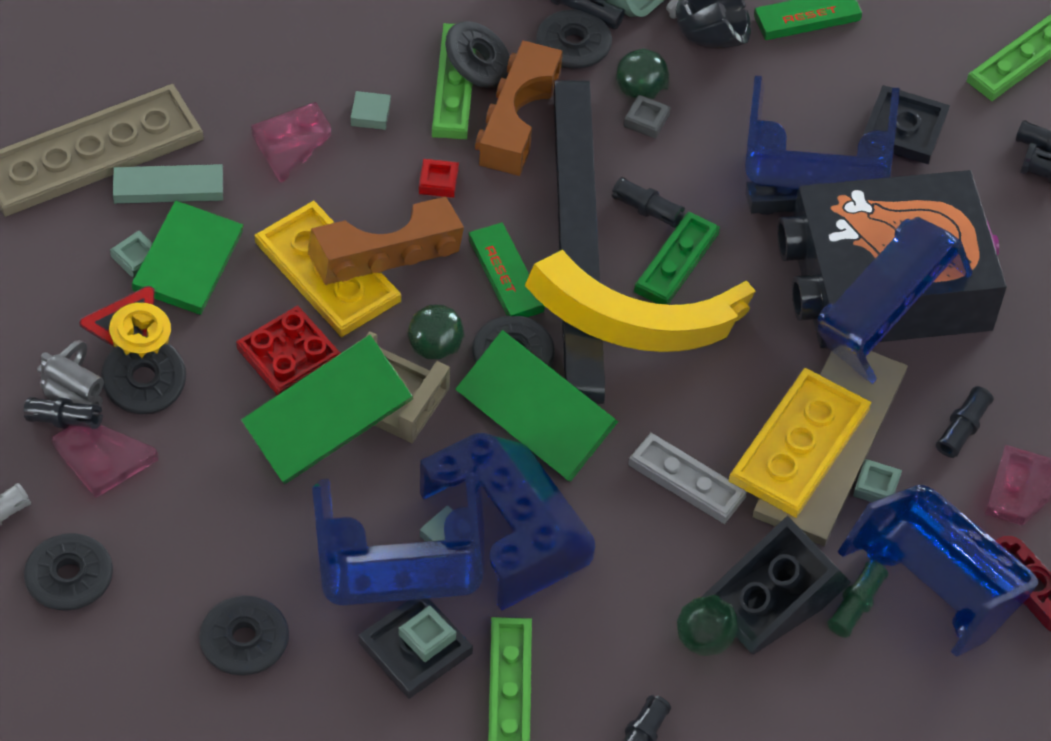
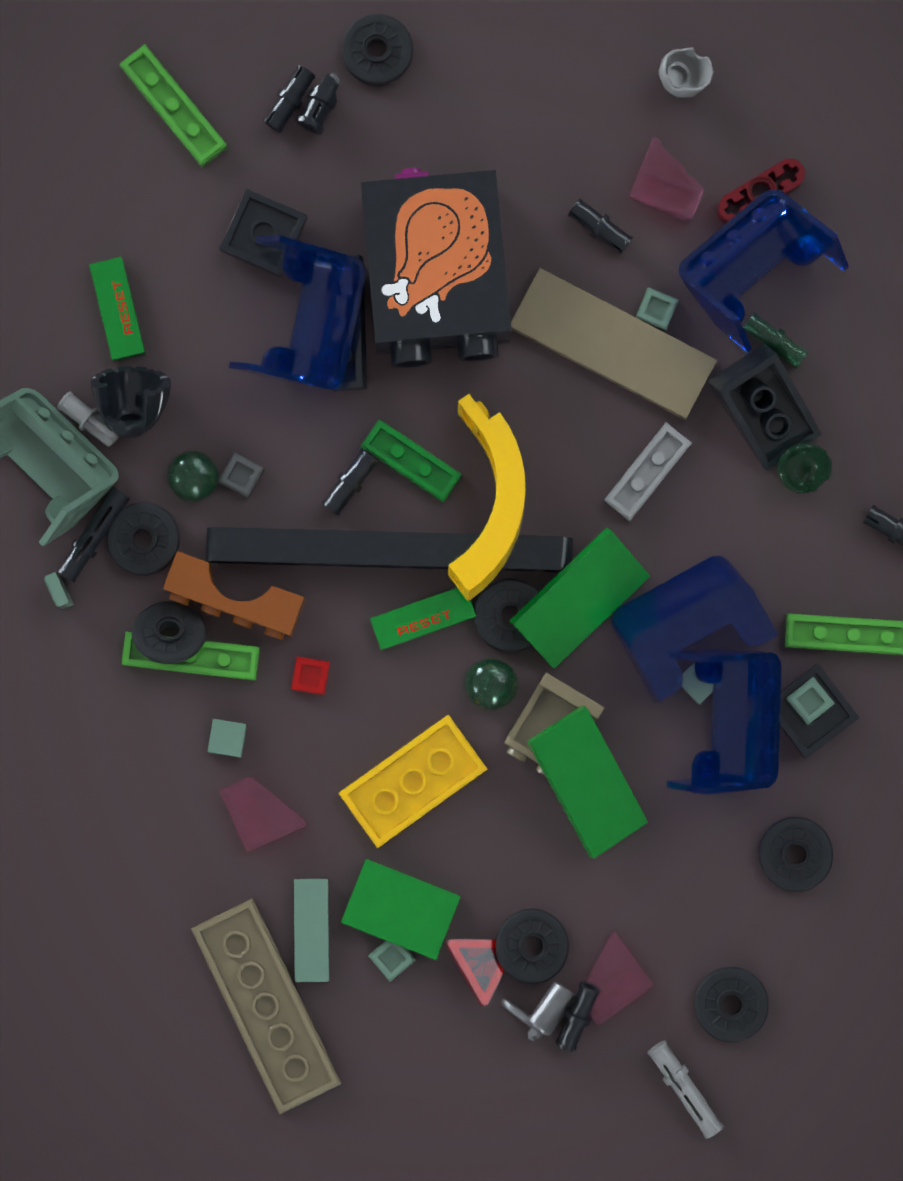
camera: 85 degrees left, 30 degrees up
yellow gear [109,303,171,358] -> none
red tile [236,305,341,395] -> none
dark orange arch [308,196,464,285] -> none
yellow tile [729,368,872,518] -> none
clear blue windscreen [818,217,973,384] -> none

